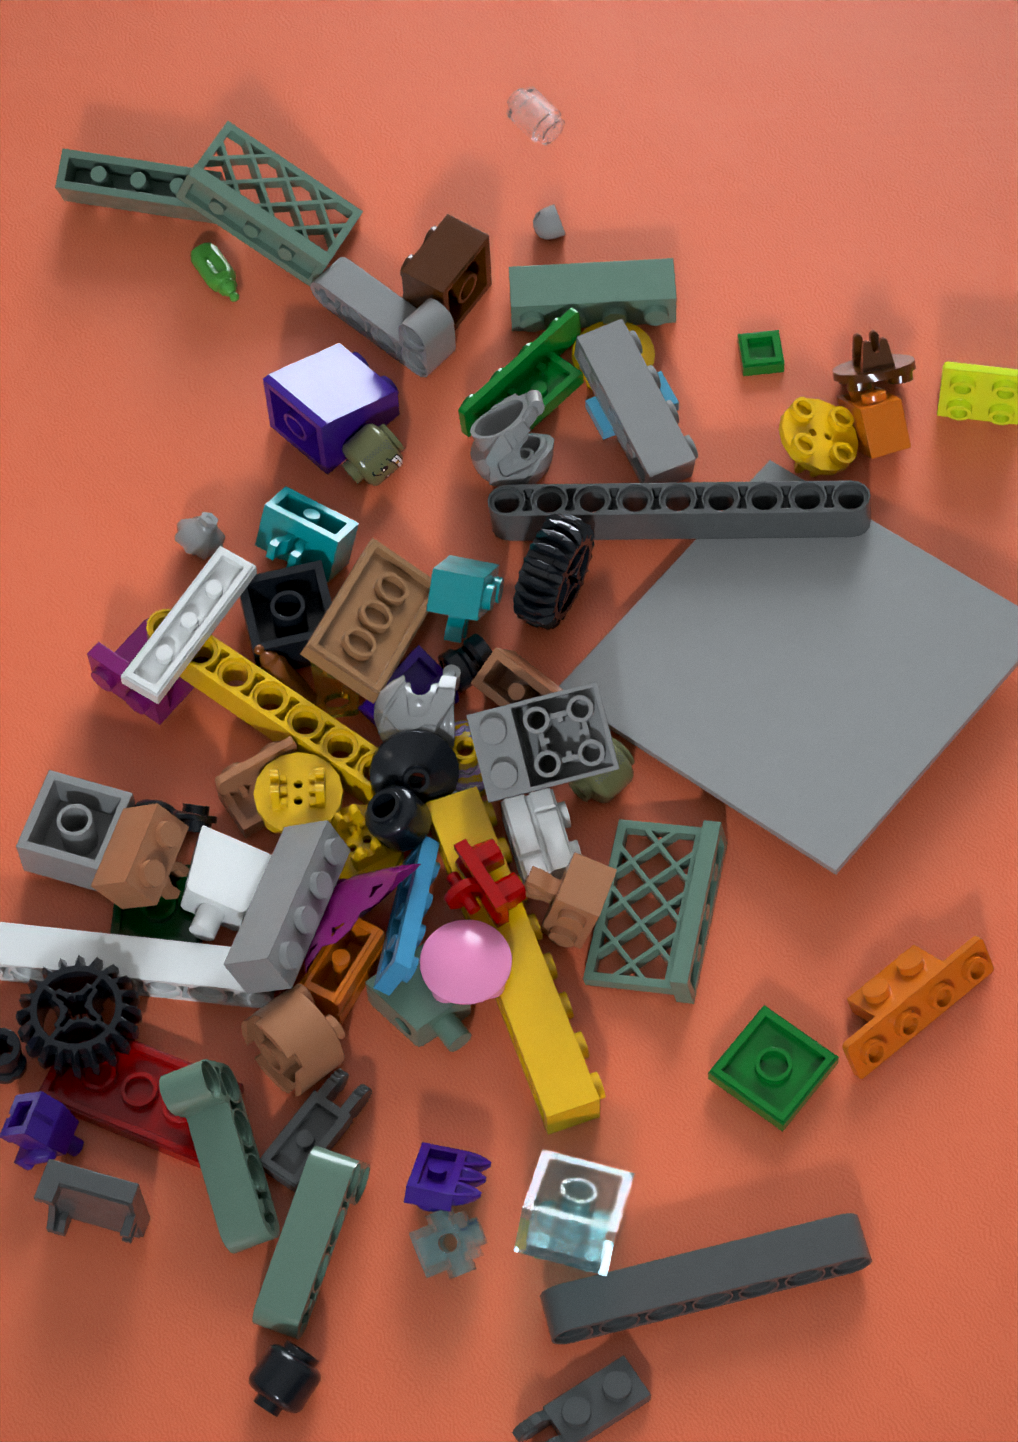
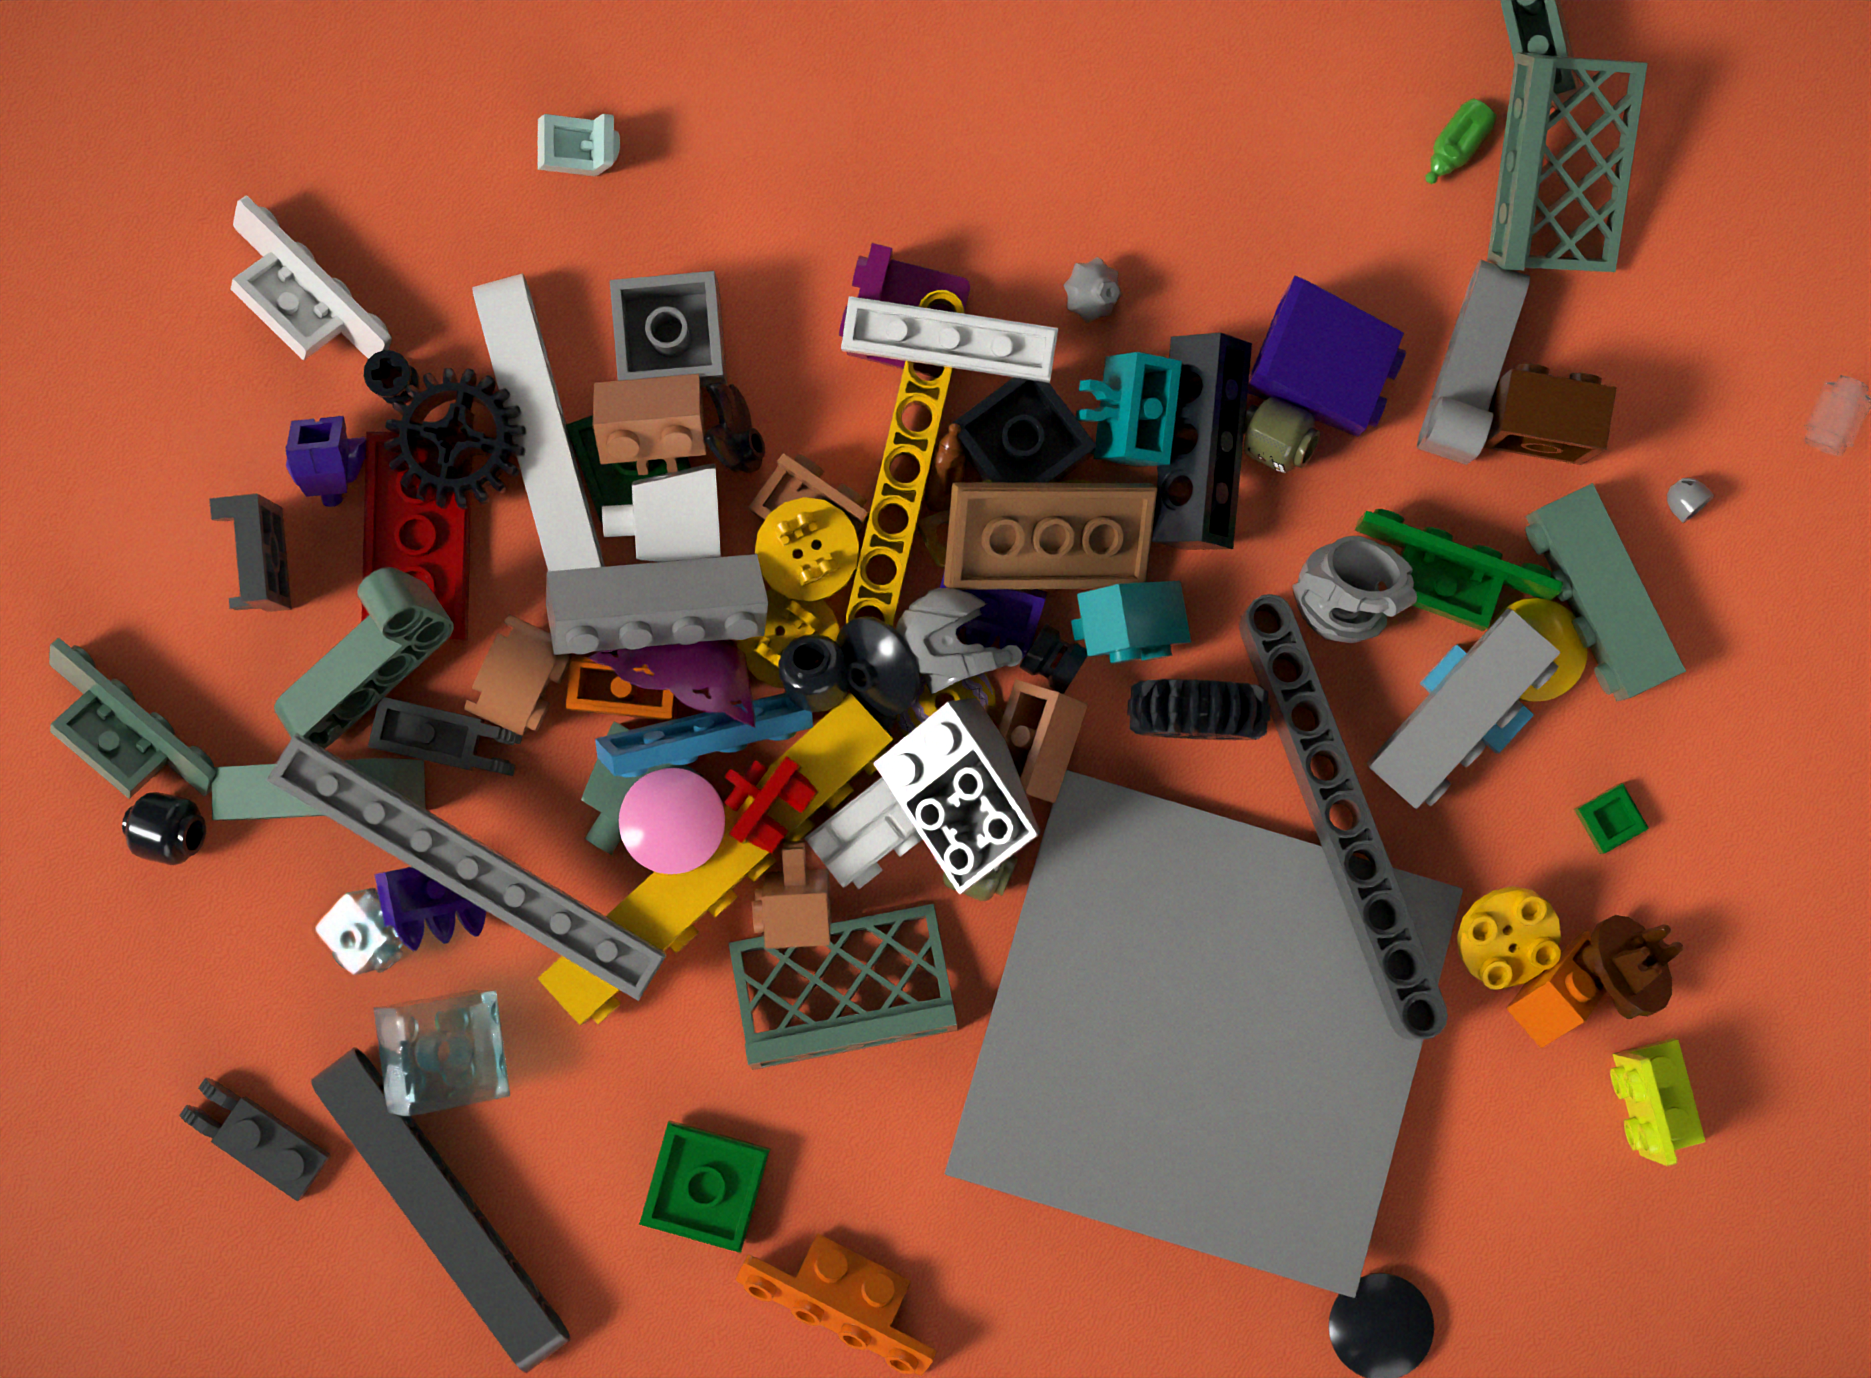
camera: 60 degrees right, 25 degrees up
none -> sand green bracket [49,638,216,799]
none -> light grey tile [266,733,667,1001]
none -> black brick [1152,333,1252,550]

